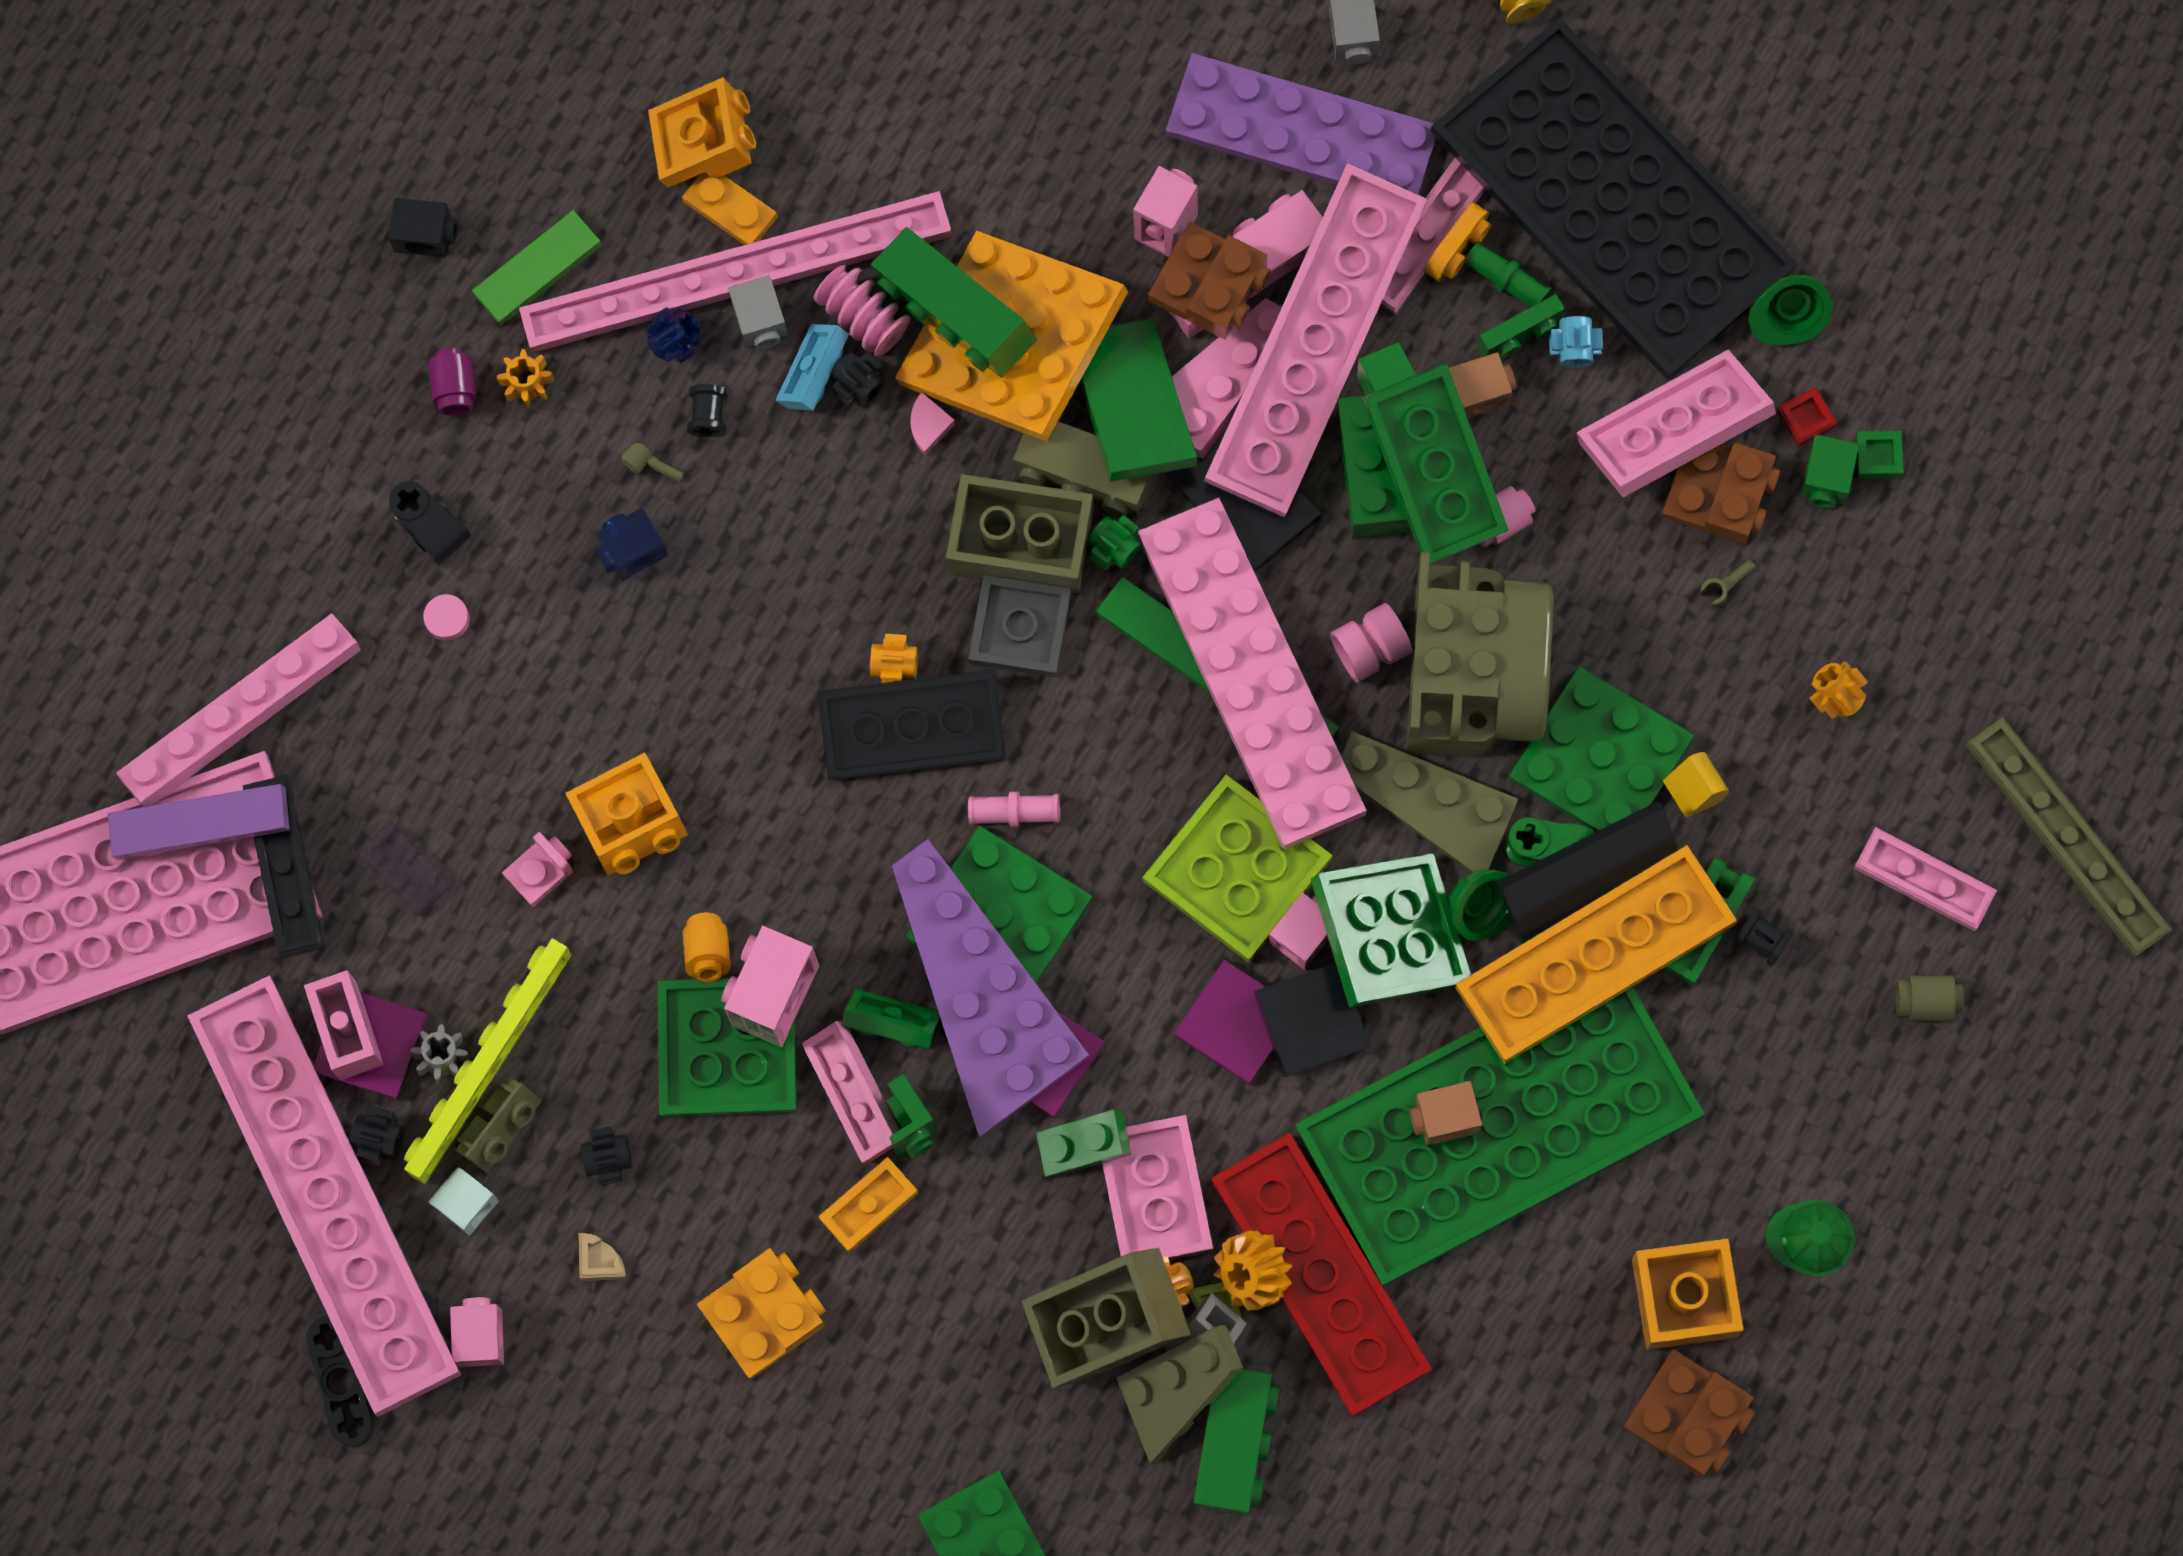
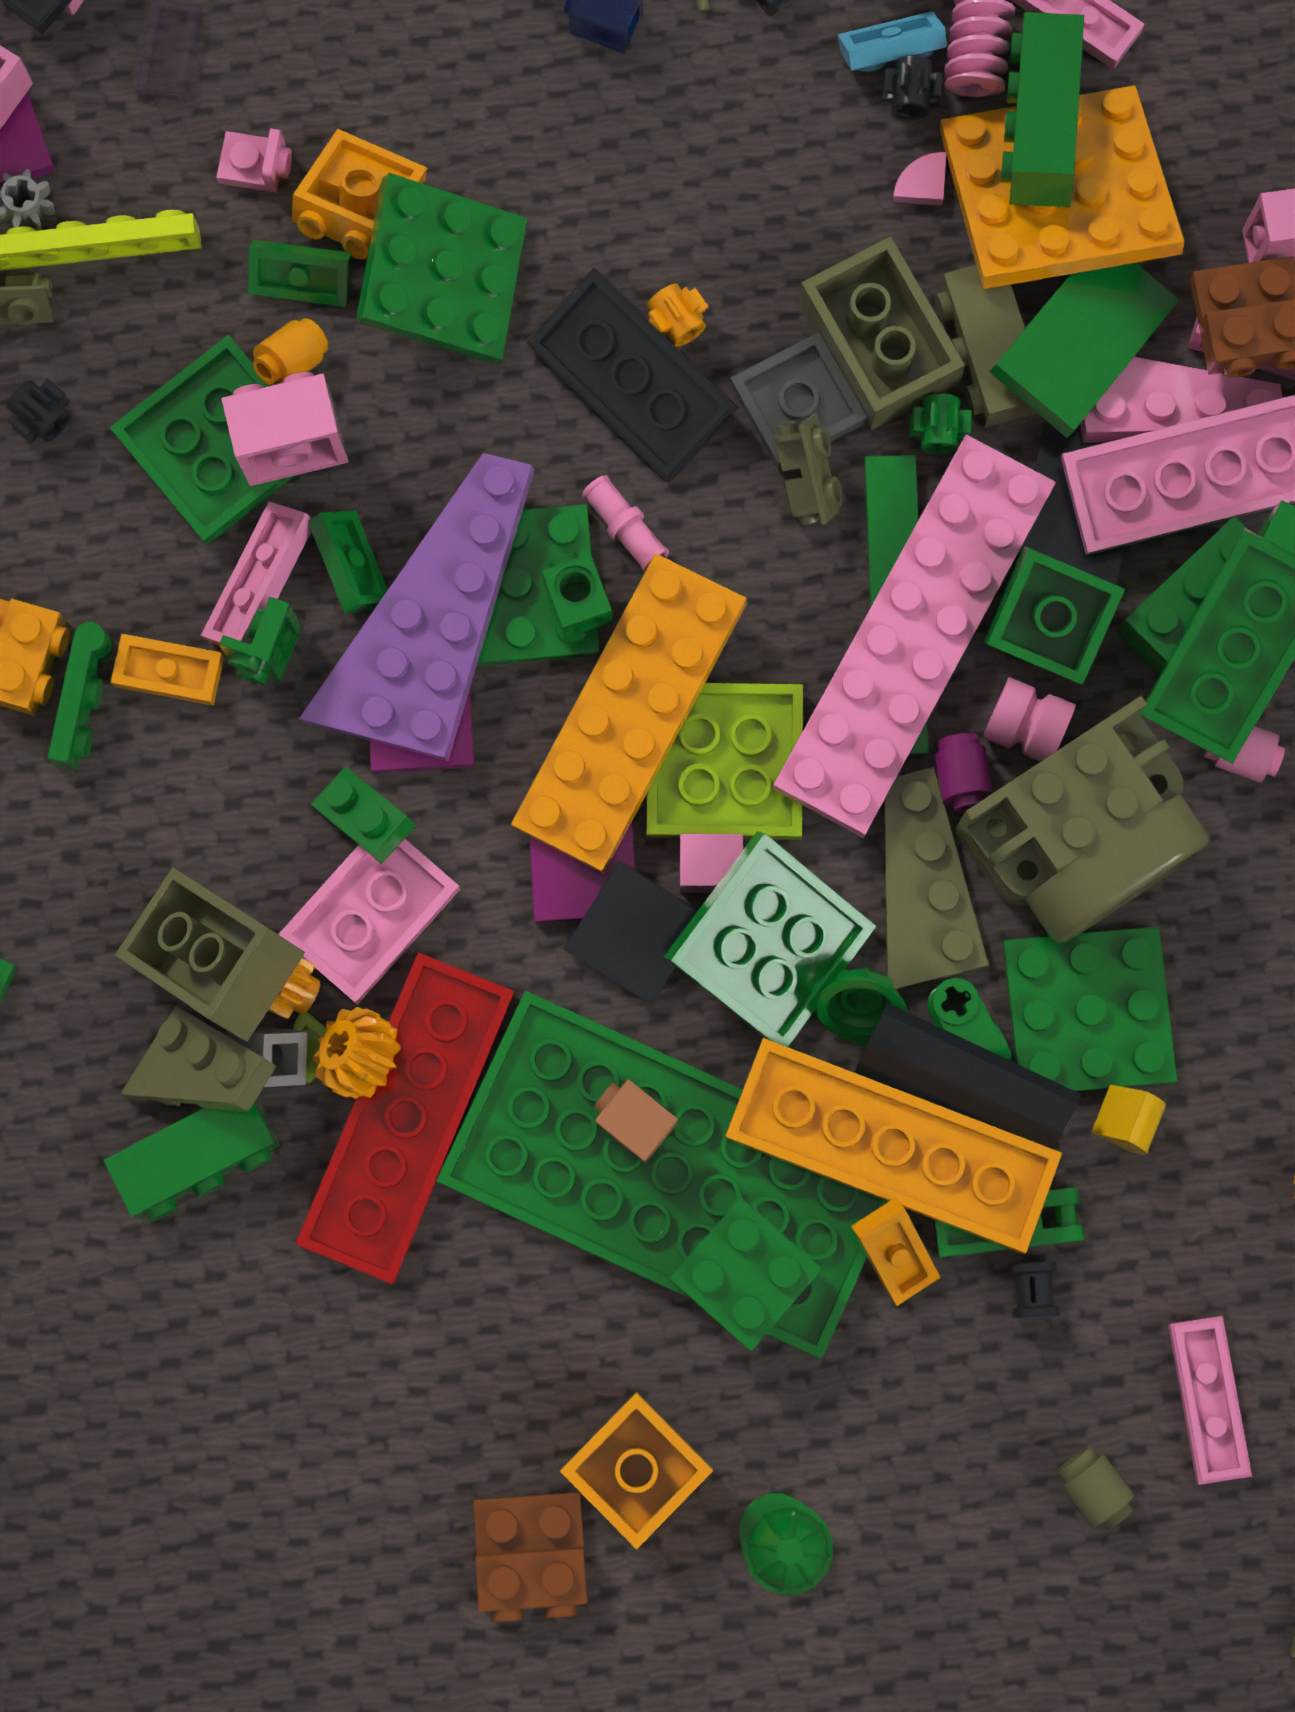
camera: 50 degrees right, 5 degrees up
none -> green plate [47,622,113,771]
none -> green plate [248,239,352,307]
none -> green plate [356,173,527,363]
none -> light orange plate [511,553,748,874]
none -> green brick [542,553,613,640]
none -> green brick [669,1197,822,1351]
none -> olive hinge [774,414,842,525]
none -> light orange plate [851,1197,941,1306]
none -> magenta brick [934,733,993,813]
none -> green brick [983,546,1125,685]

